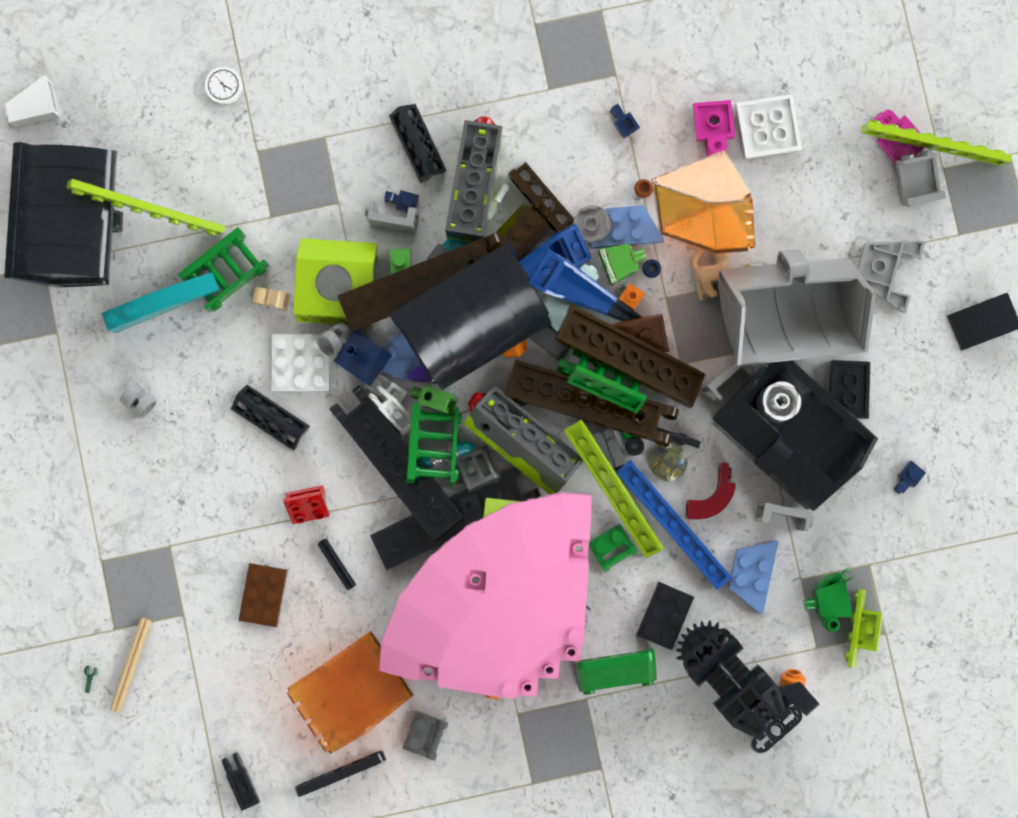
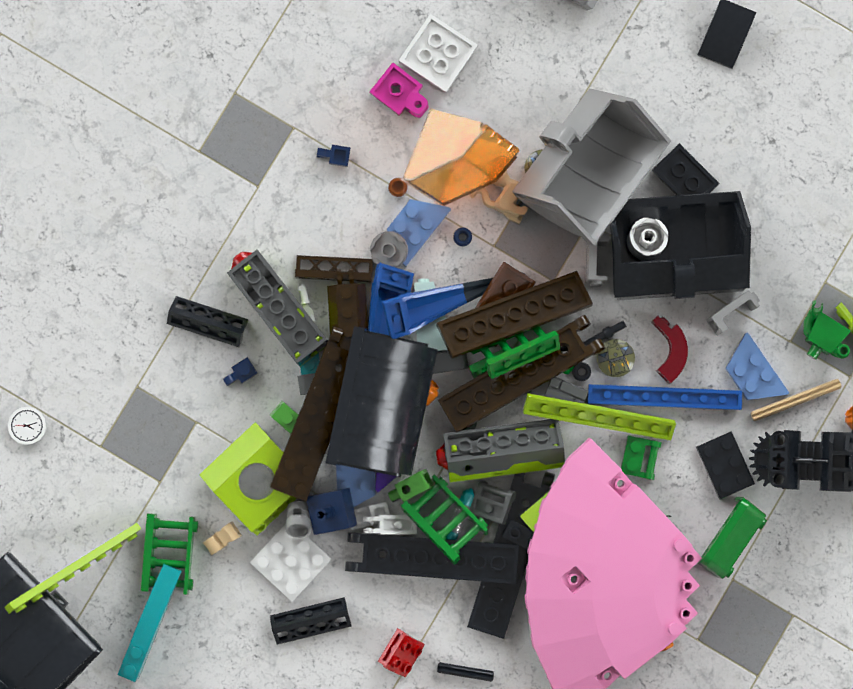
camera: 50 degrees left, 0 degrees up
light grey panel [365,200,419,235] -> none
bright green torso [598,244,646,286] -> none
orange brick [619,283,645,310] -> none
light grey wing [857,241,926,313] -> none
dark blue plate [893,460,926,494] -> none
none -> tan axle [751,379,842,421]

